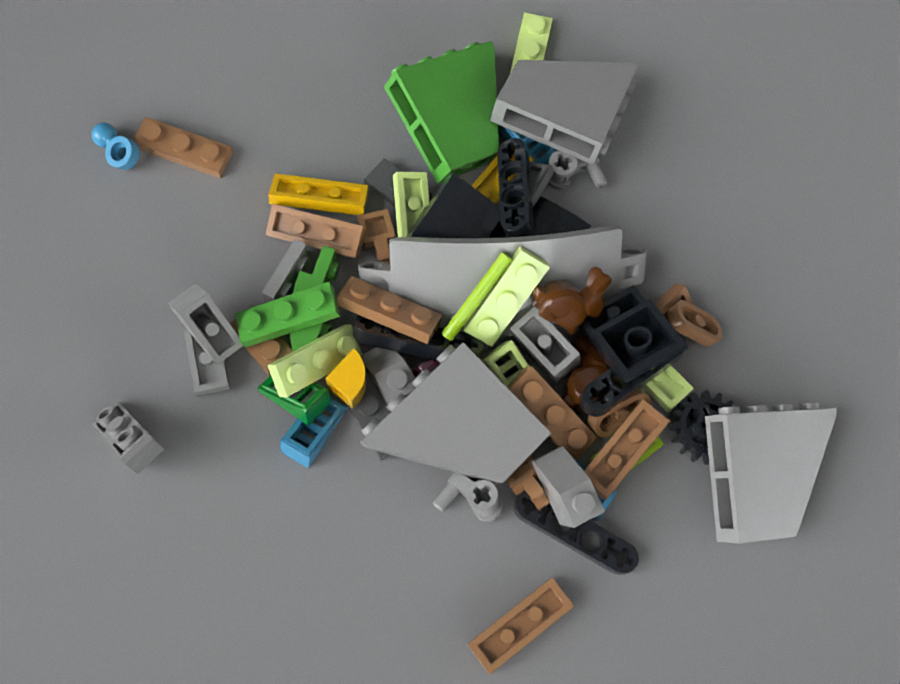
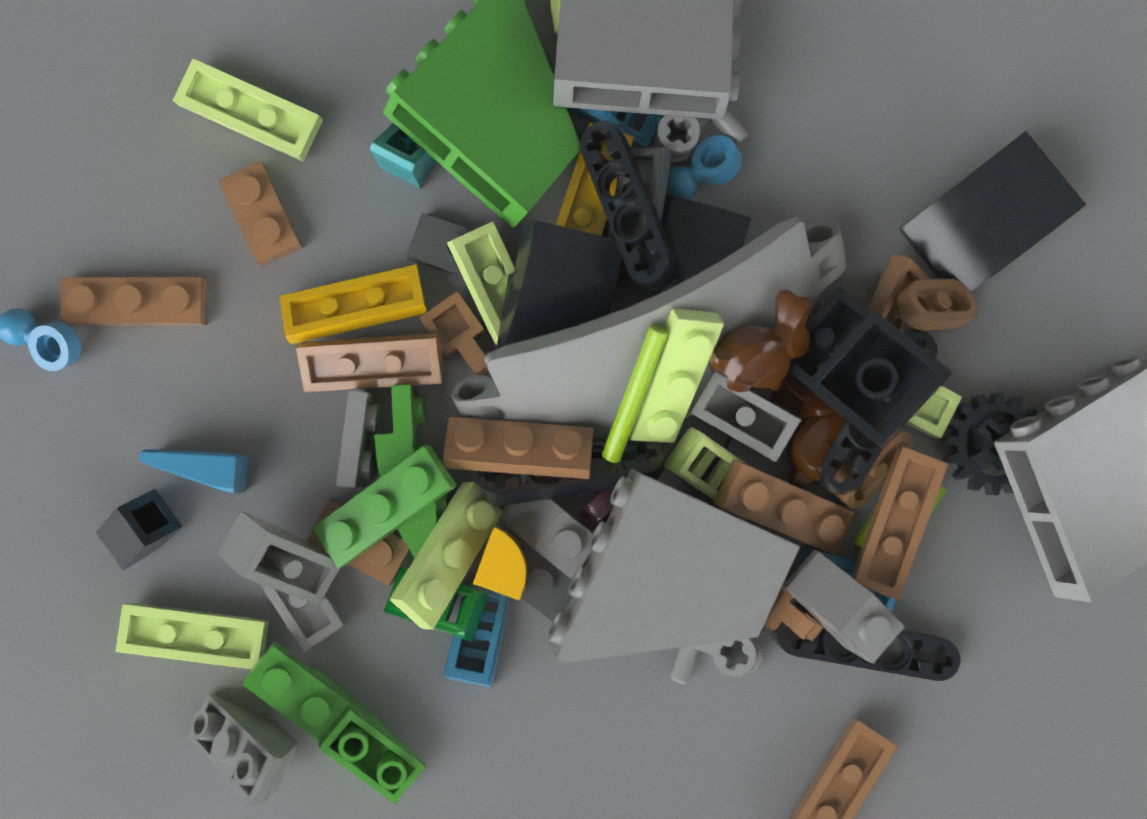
camera: 15 degrees left, 15 degrees up
none -> black brick [96,489,183,570]
none -> yellowish green plate [115,602,269,669]
none -> dark azure slope [139,449,249,493]
none -> yellowish green plate [173,59,323,162]
none -> medium nougat plate [219,161,303,267]
none -> bright green slope [242,641,426,804]
none -> teal slope [370,123,436,189]
none -> dark azure plate [665,134,742,200]
none -> black slope [899,131,1086,292]

